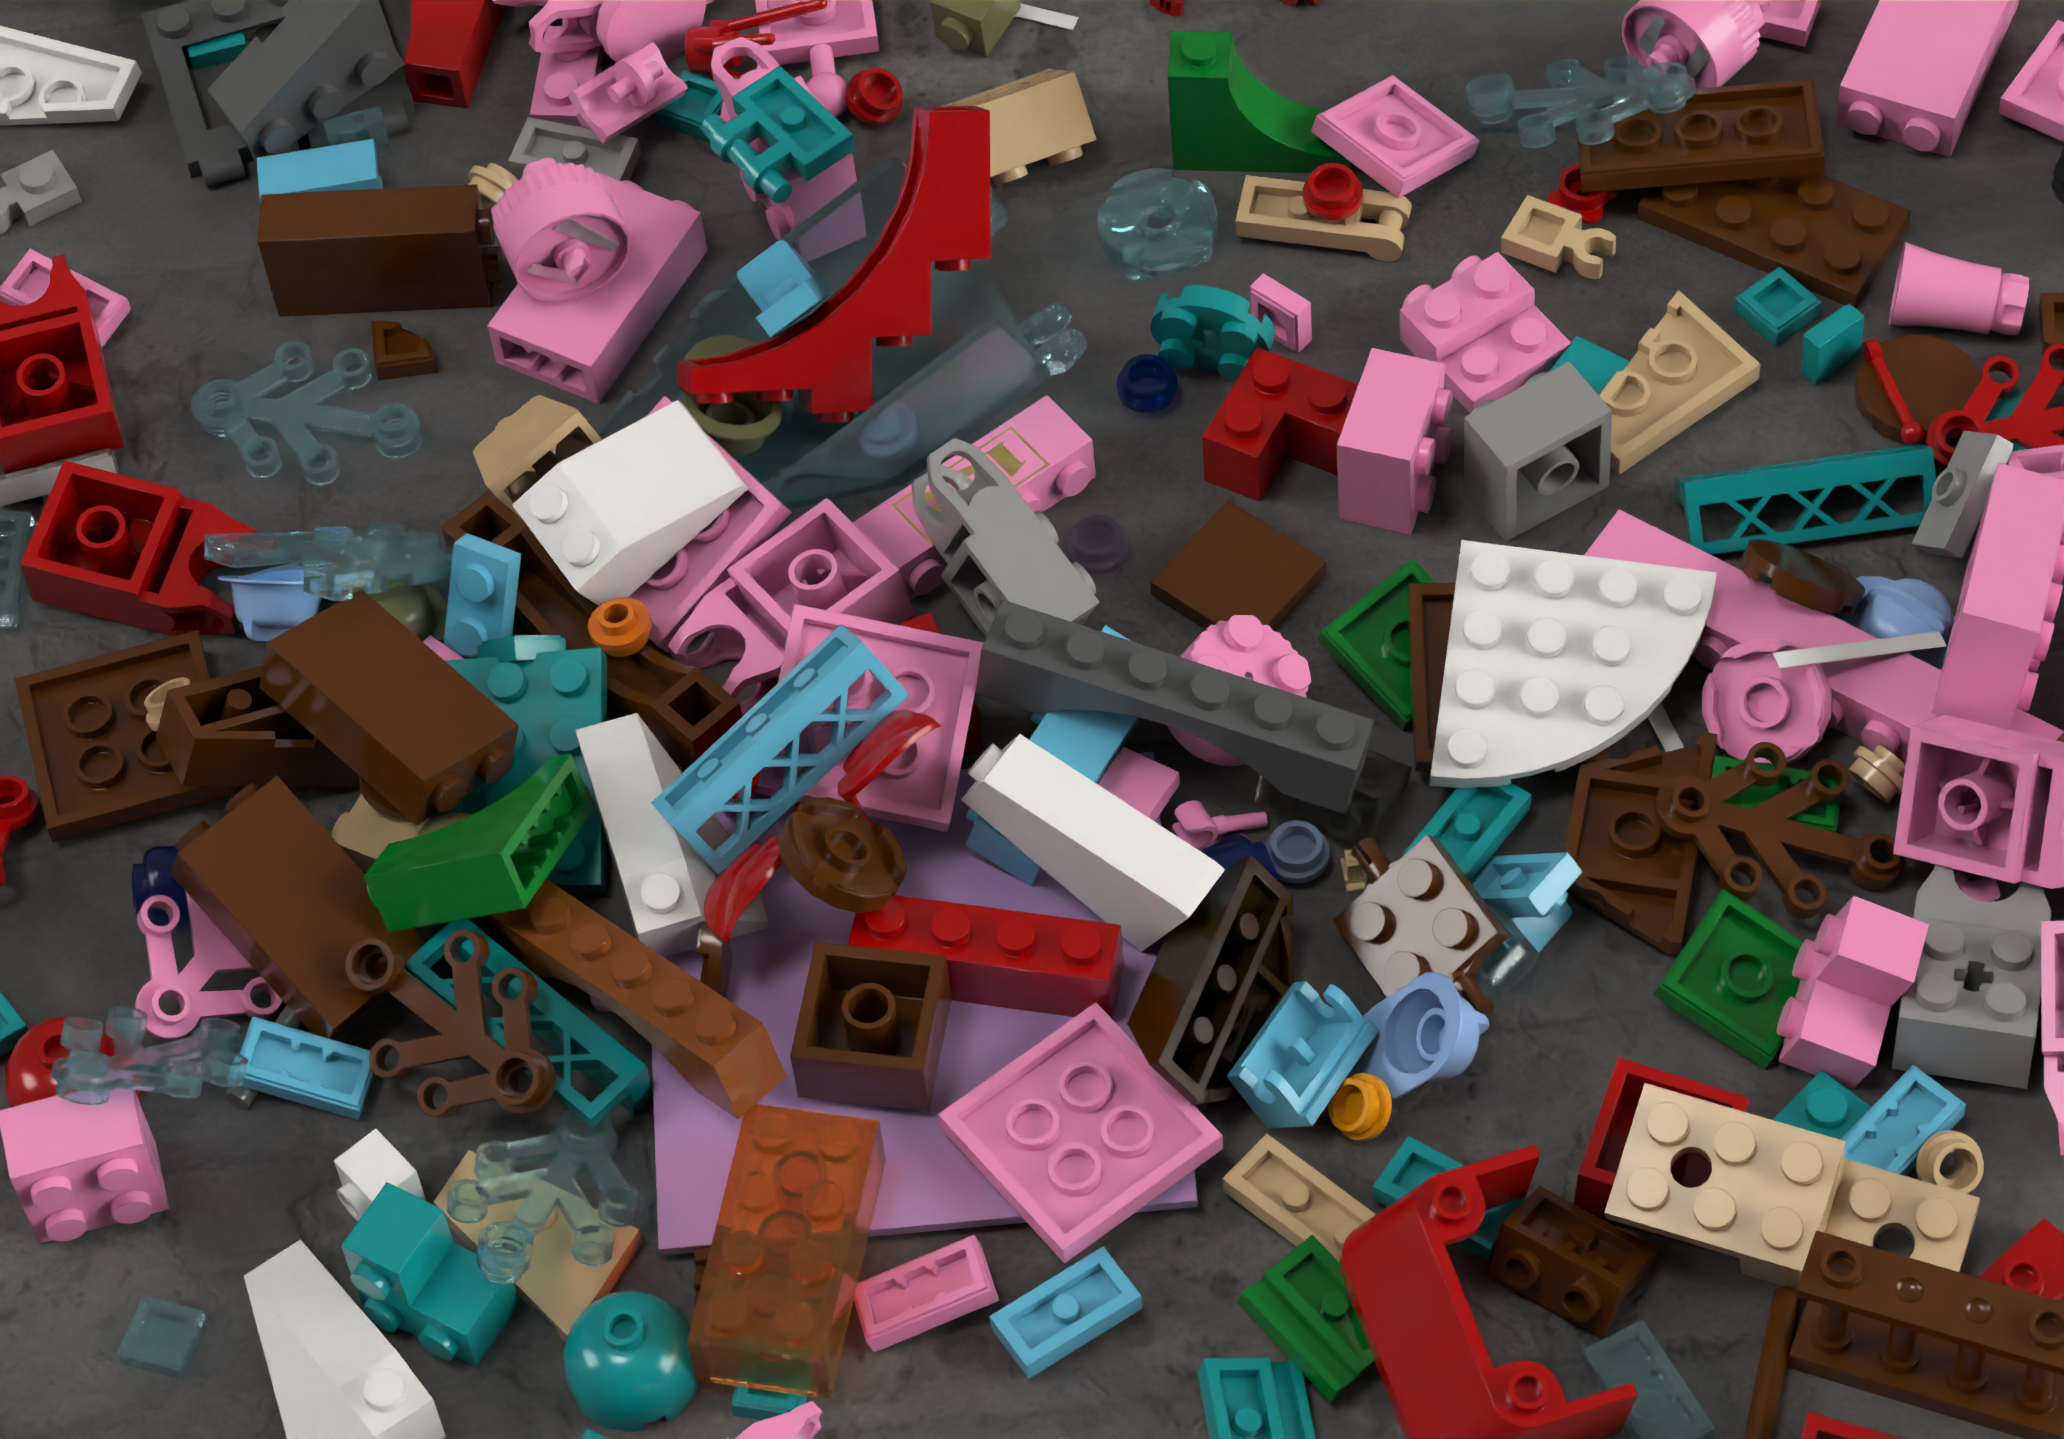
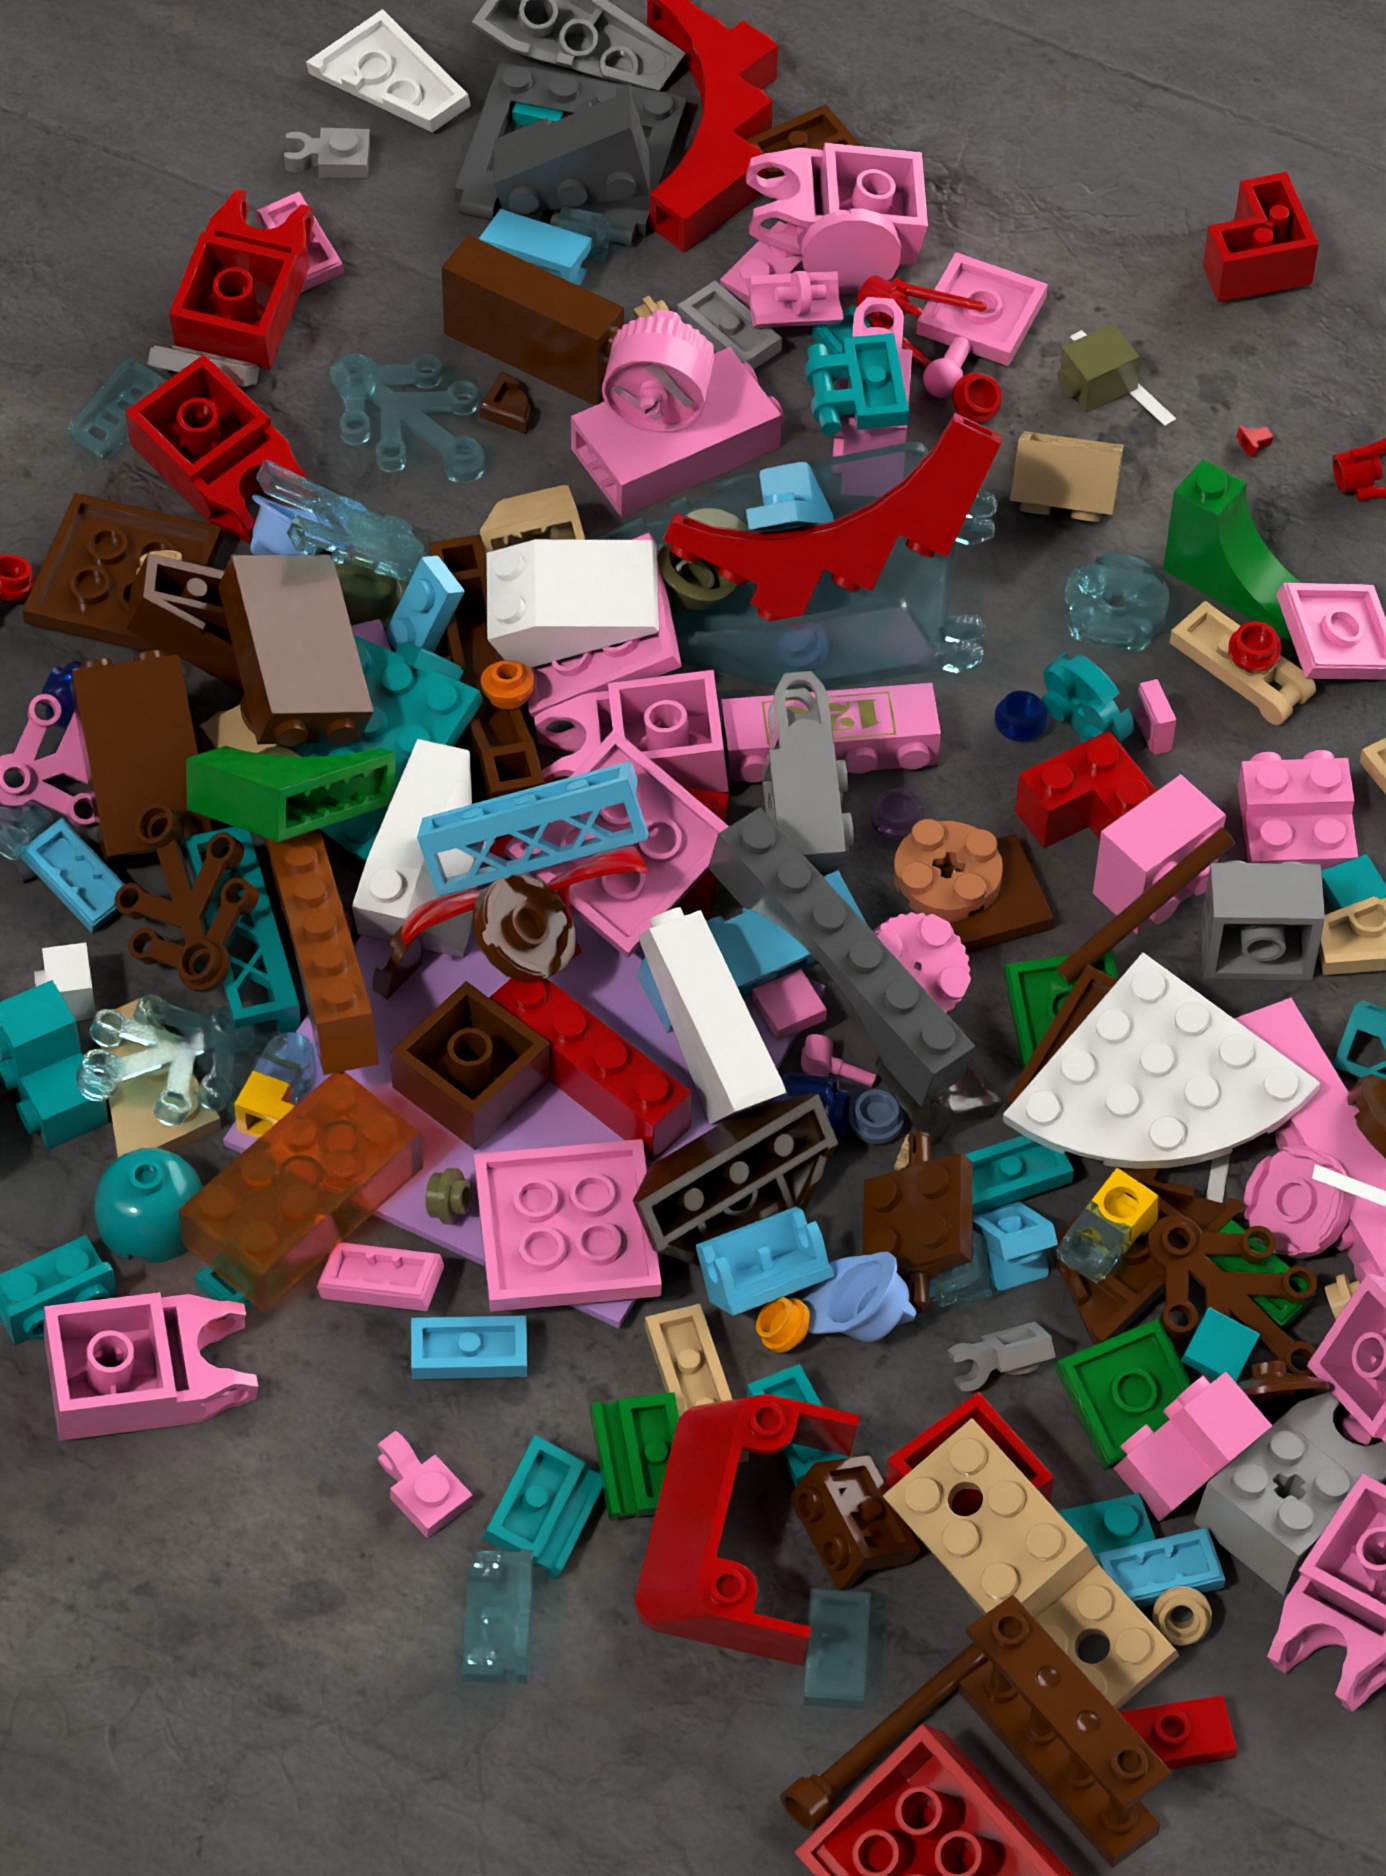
camera: 25 degrees right, 0 degrees up
none -> leg [234,1032,317,1149]
none -> olive plate [425,1168,472,1225]
none -> nougat plate [893,819,1003,922]
none -> light grey plate [947,1321,1056,1391]
none -> reddish brown bar [1055,827,1235,985]
none -> leg [1057,1168,1158,1284]
none -> teal tile [1181,1307,1260,1382]
none -> reddish brown dish [1237,1361,1331,1407]

